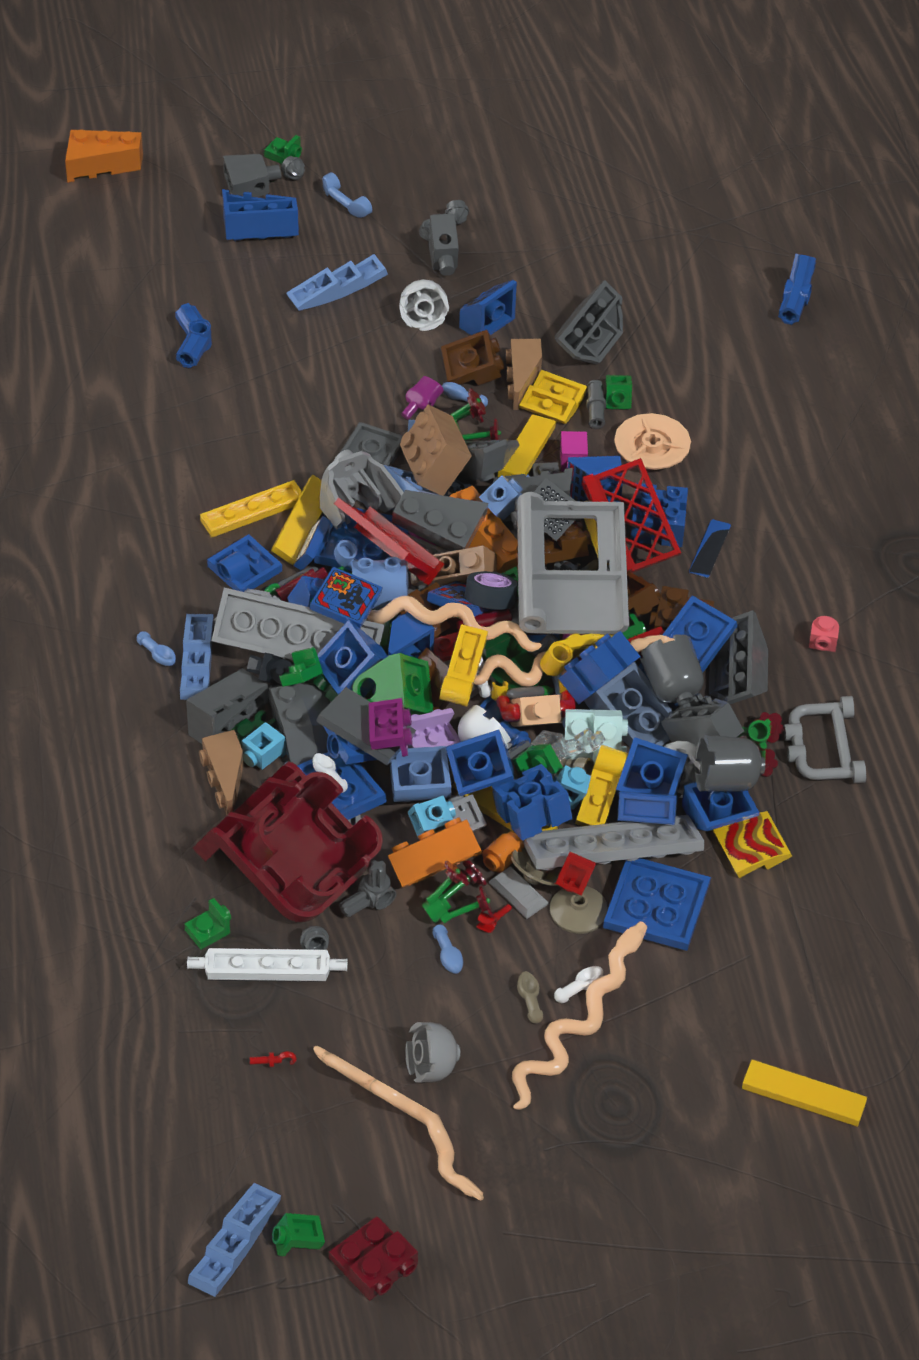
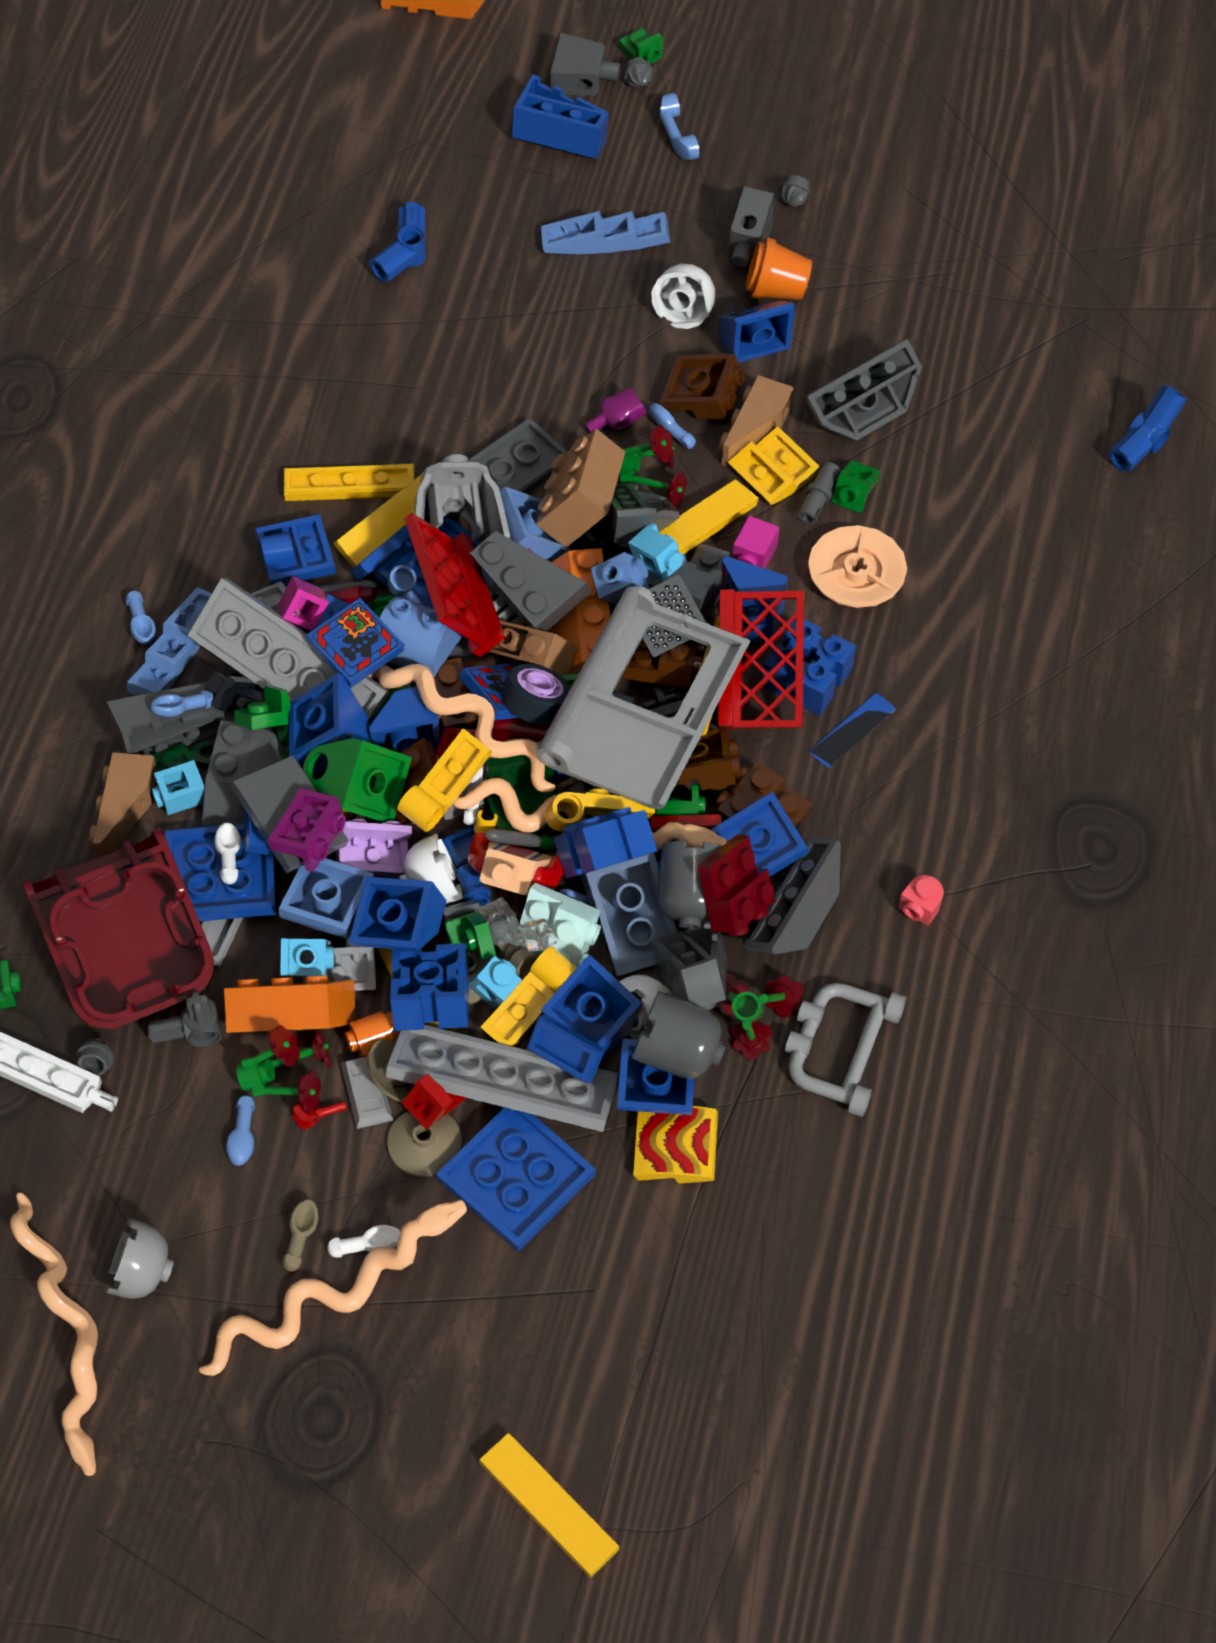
camera: 25 degrees right, 10 degrees up
none -> medium blue piece [150,691,215,717]
none -> dark pink brick [277,576,329,631]
none -> medium azure brick [628,523,683,581]
none -> dark red plate [698,835,775,936]
none -> orange piece [745,237,812,301]

